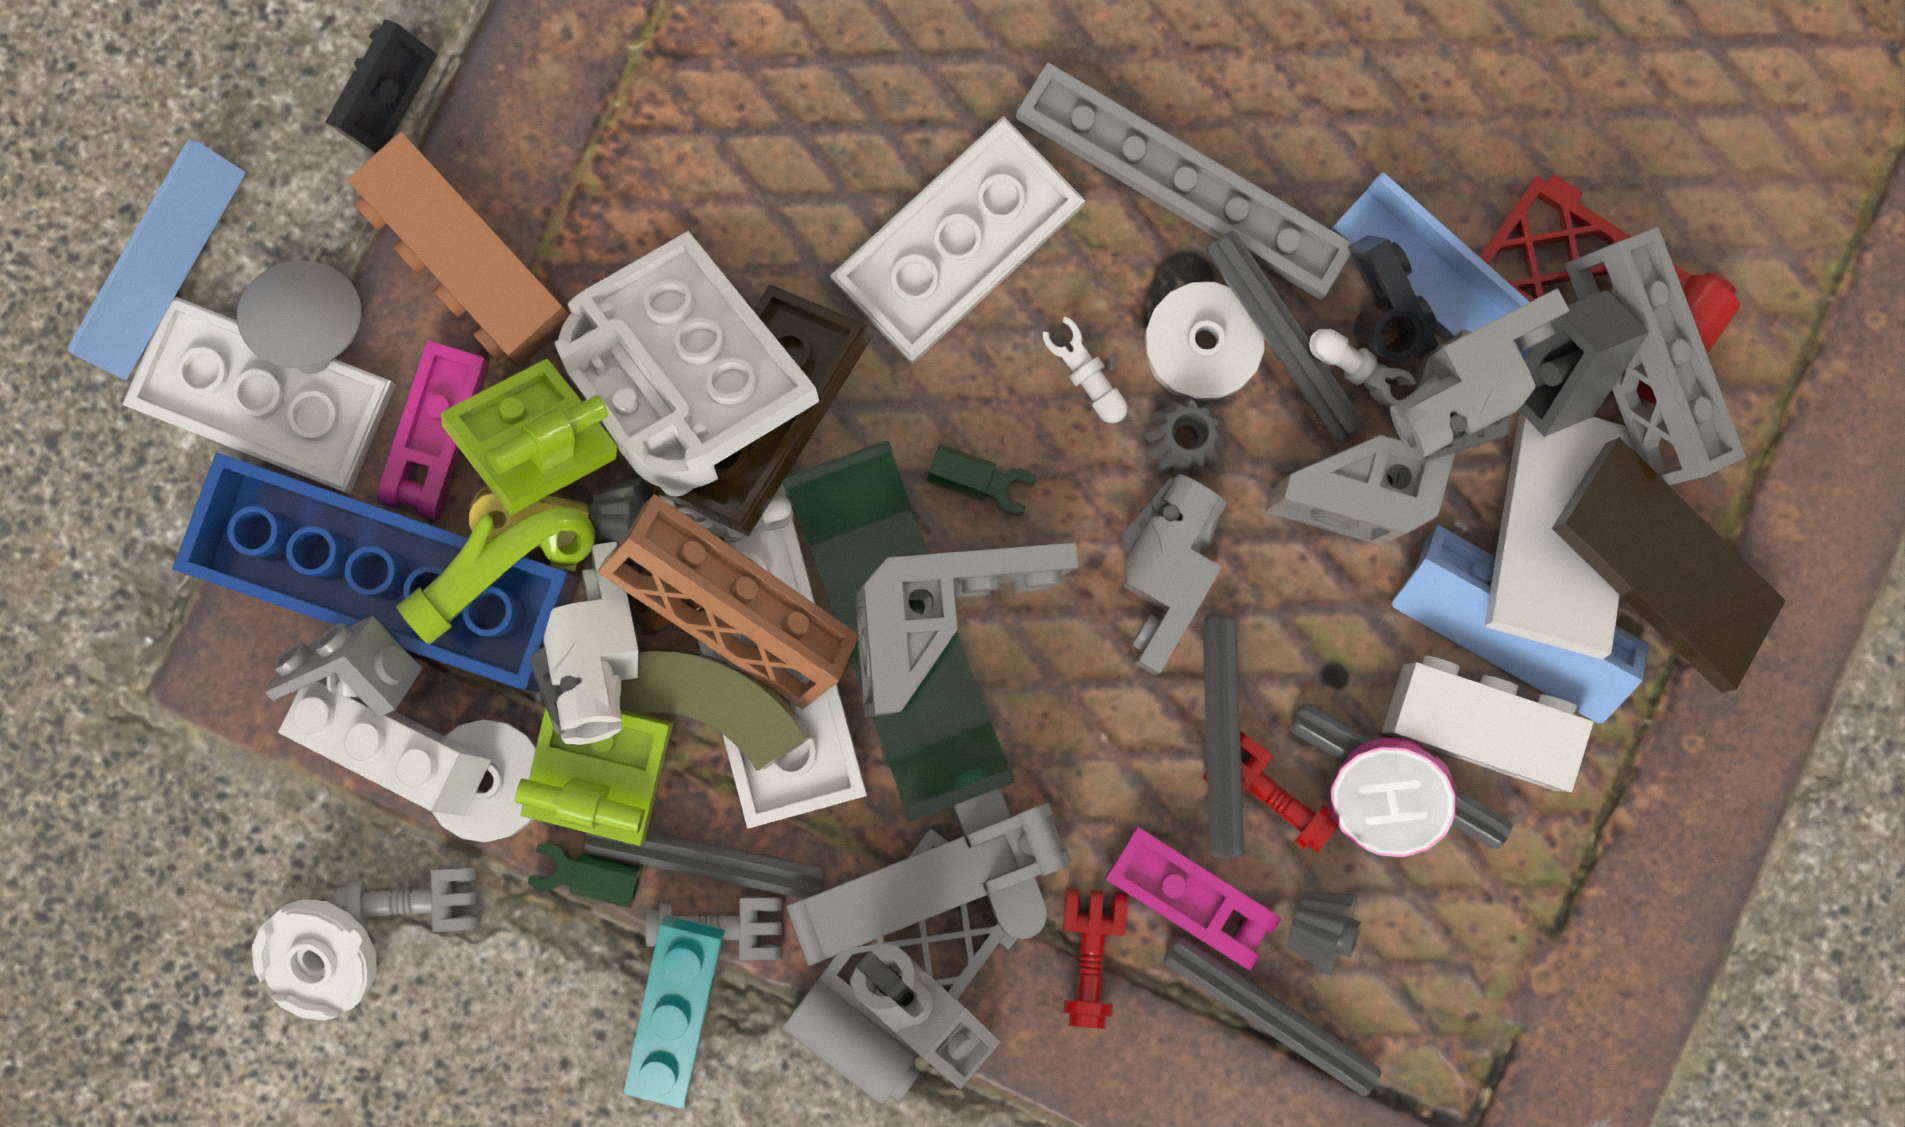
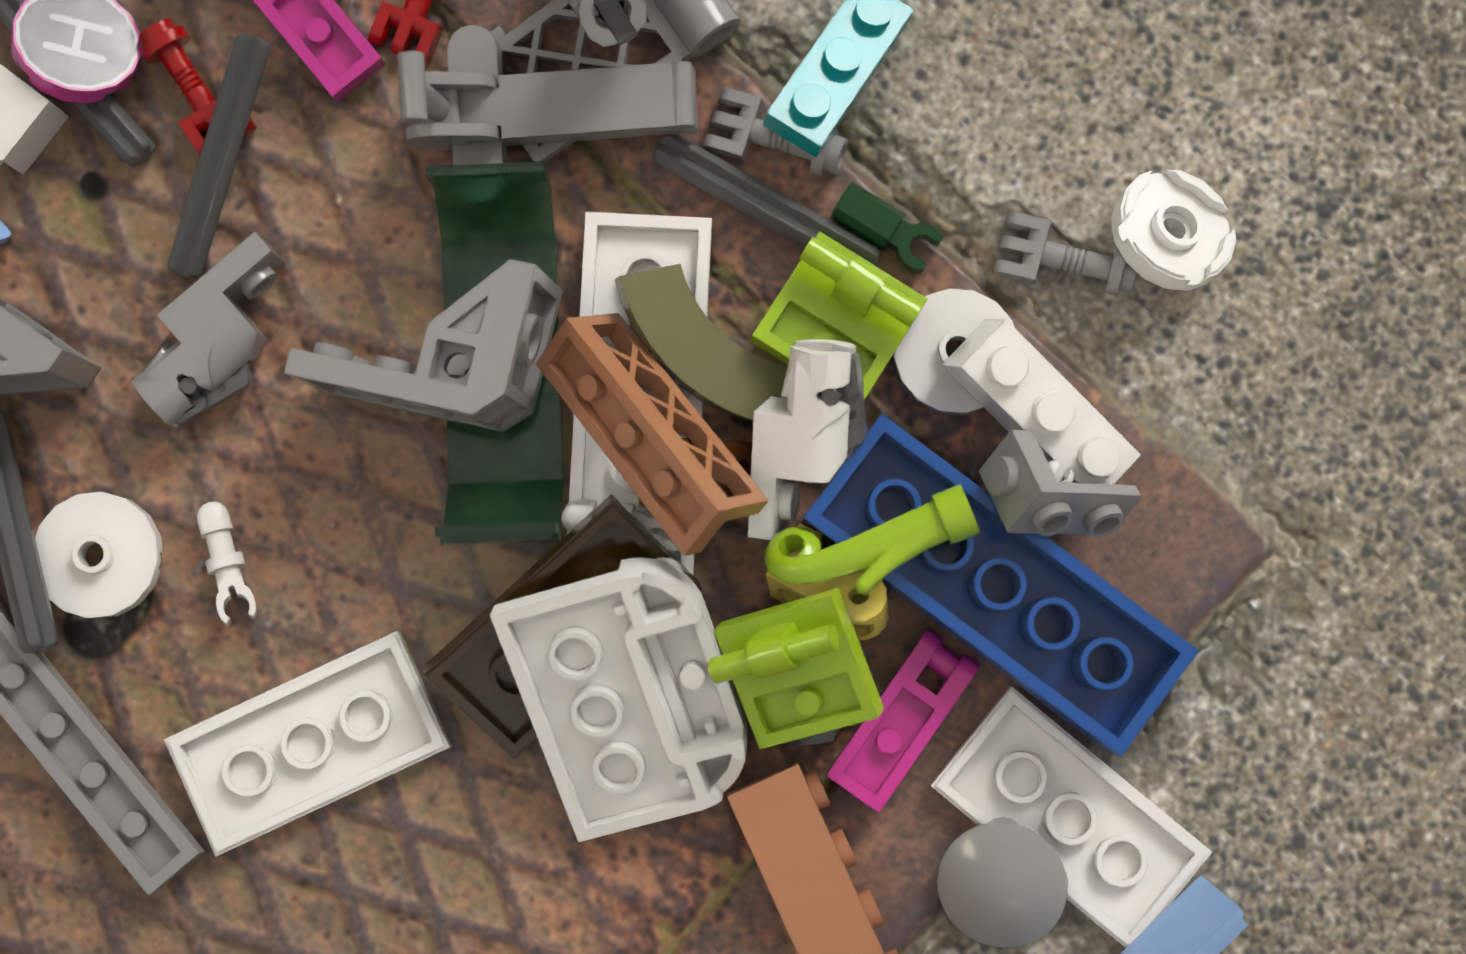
camera: 155 degrees left, 0 degrees up
dark grey piece [589,476,659,545] -> none
dark green bar [926,444,1036,516] -> none
dark grey piece [1144,397,1227,477] -> none

